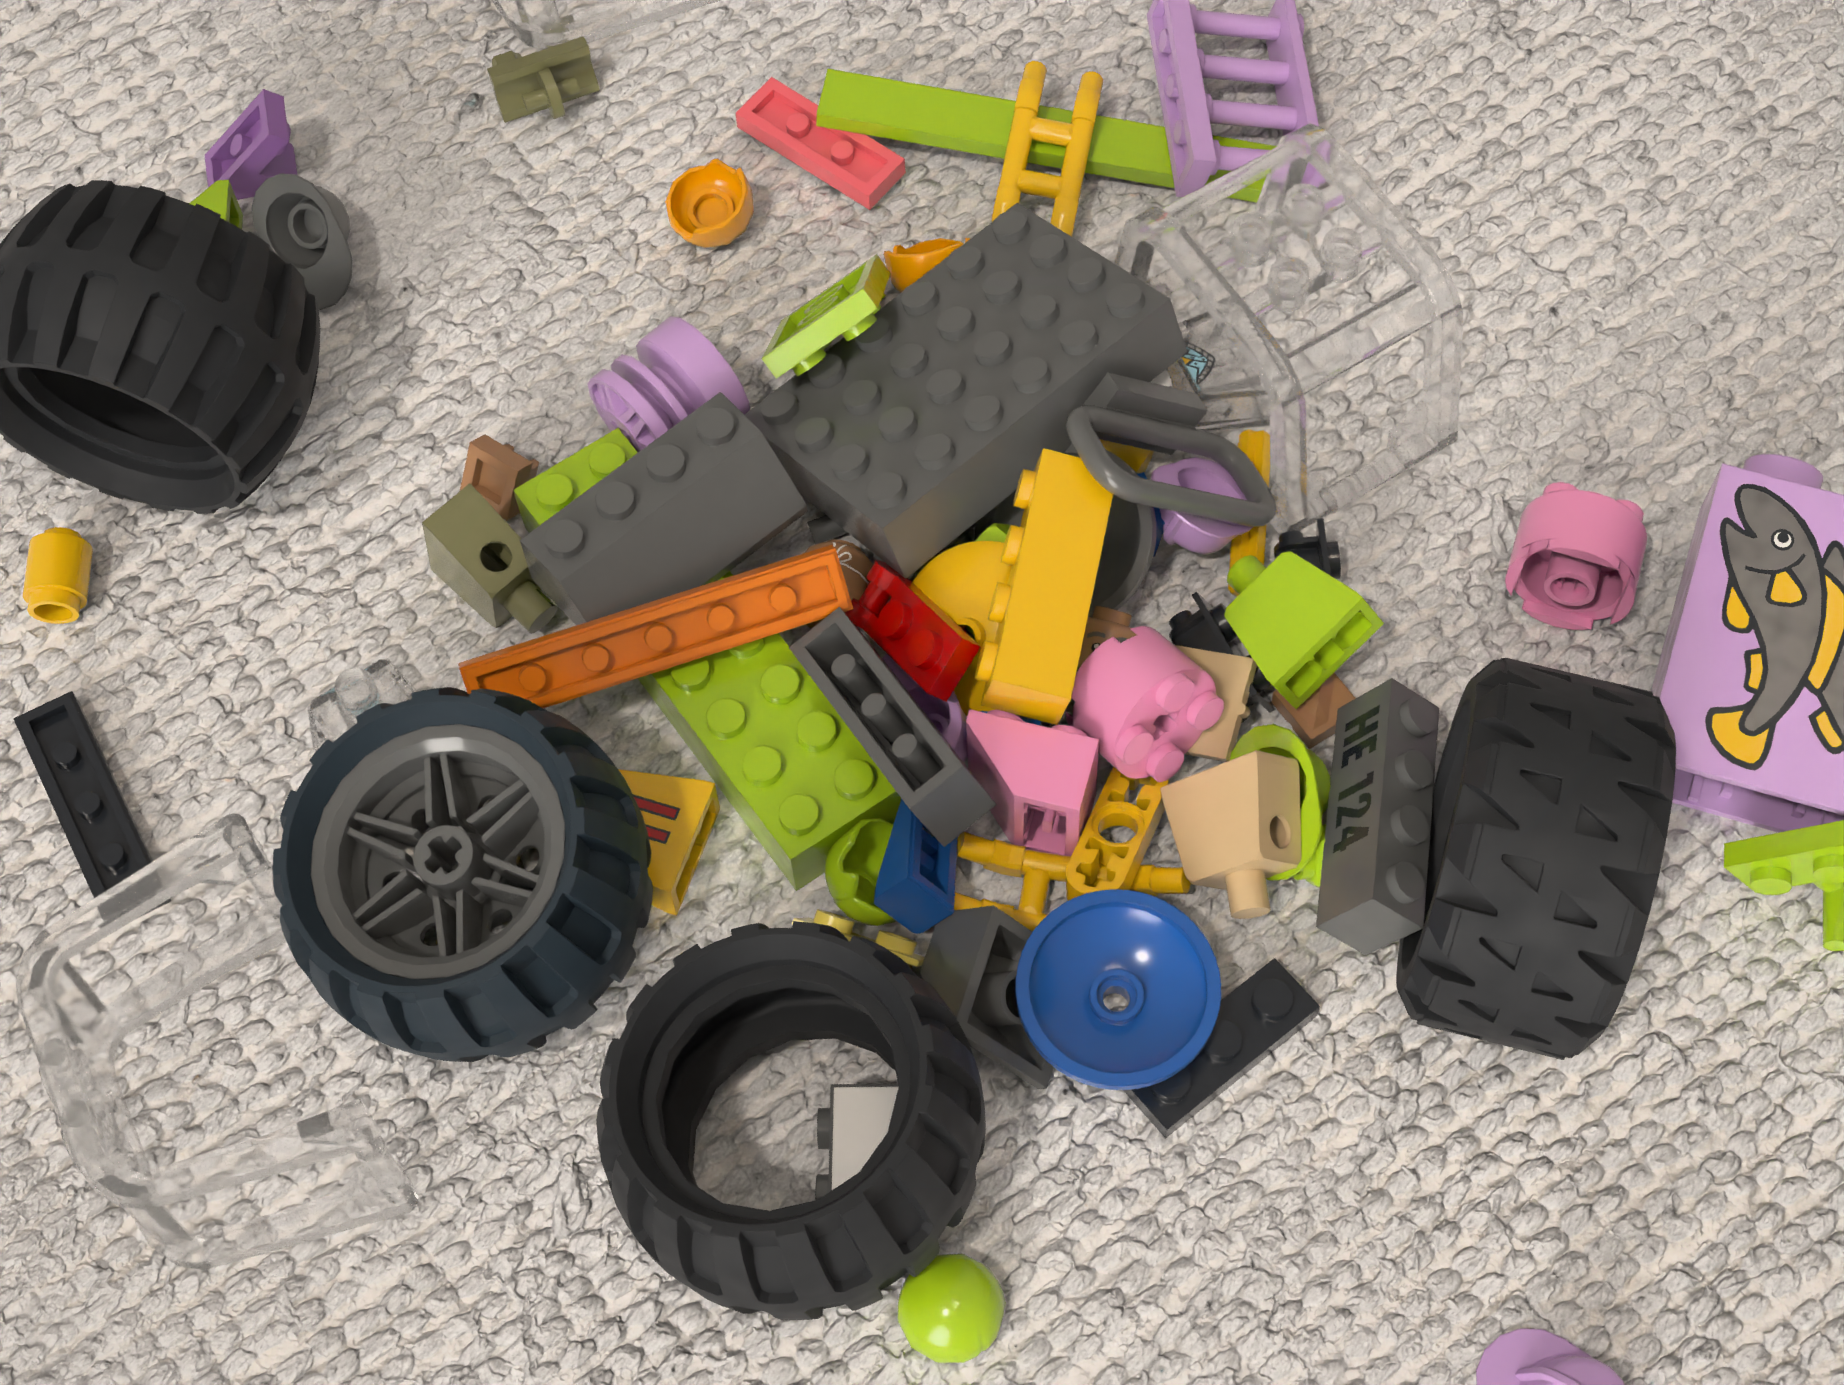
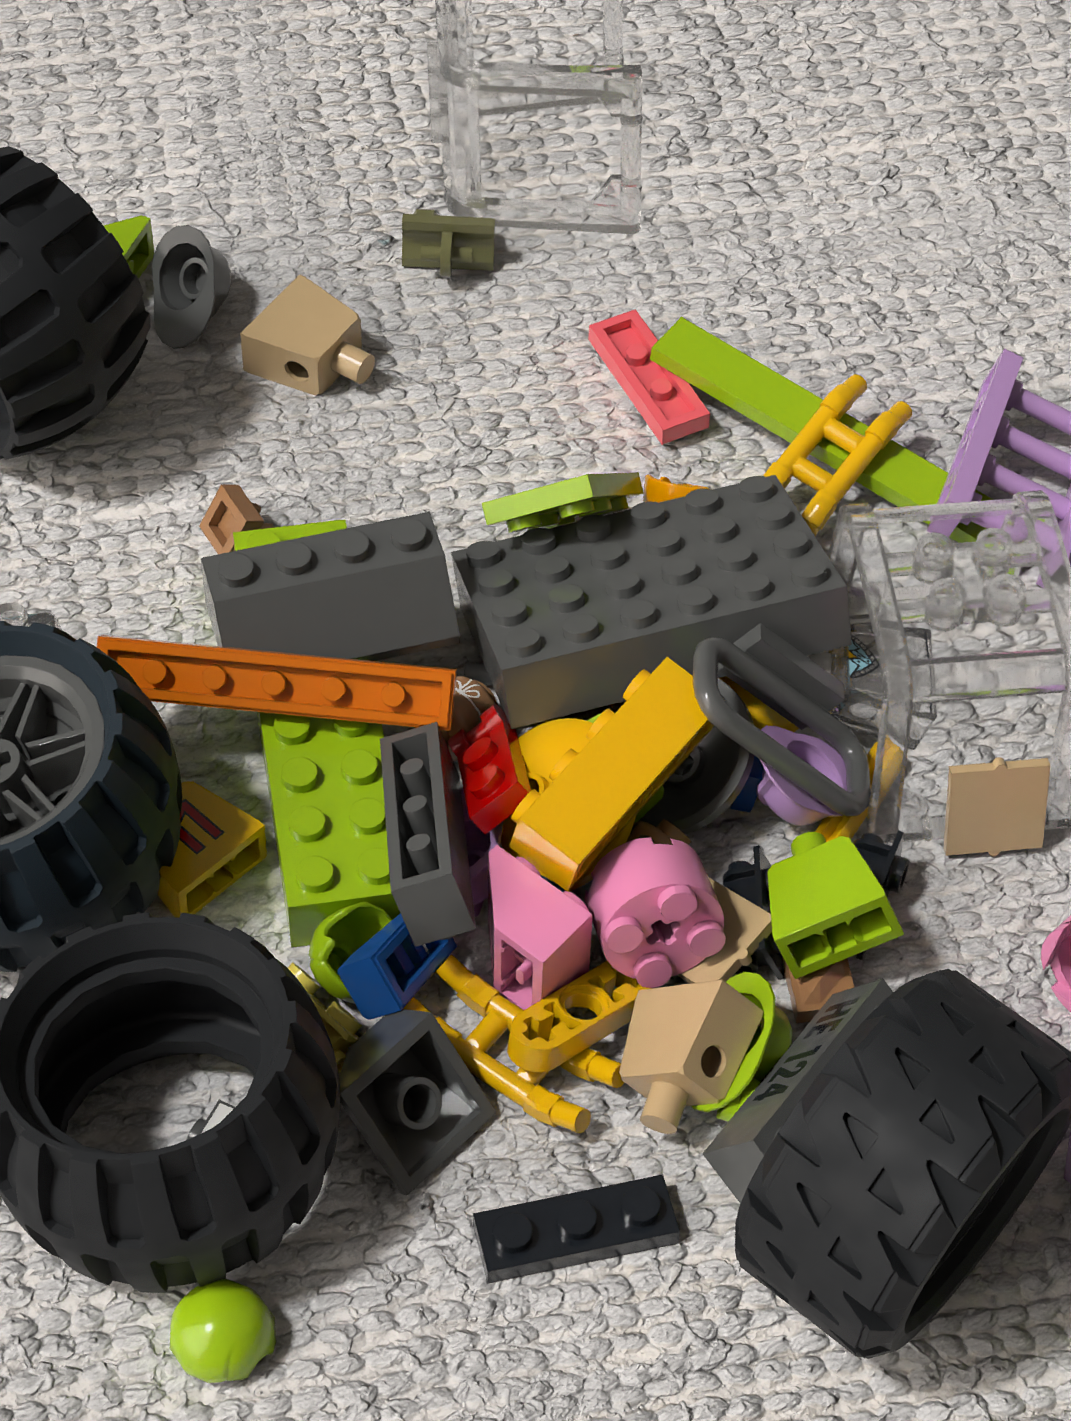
camera: 20 degrees right, 10 degrees down
medium lavender slope [204,89,297,200] -> none
olive torso [422,483,557,634] -> none
lavender wheel [587,316,750,452] -> none
light orange hair [665,159,754,248] -> none
blue dish [1015,889,1221,1090] -> none
none -> tan torso [240,274,375,395]
none -> tan piece [943,757,1051,856]

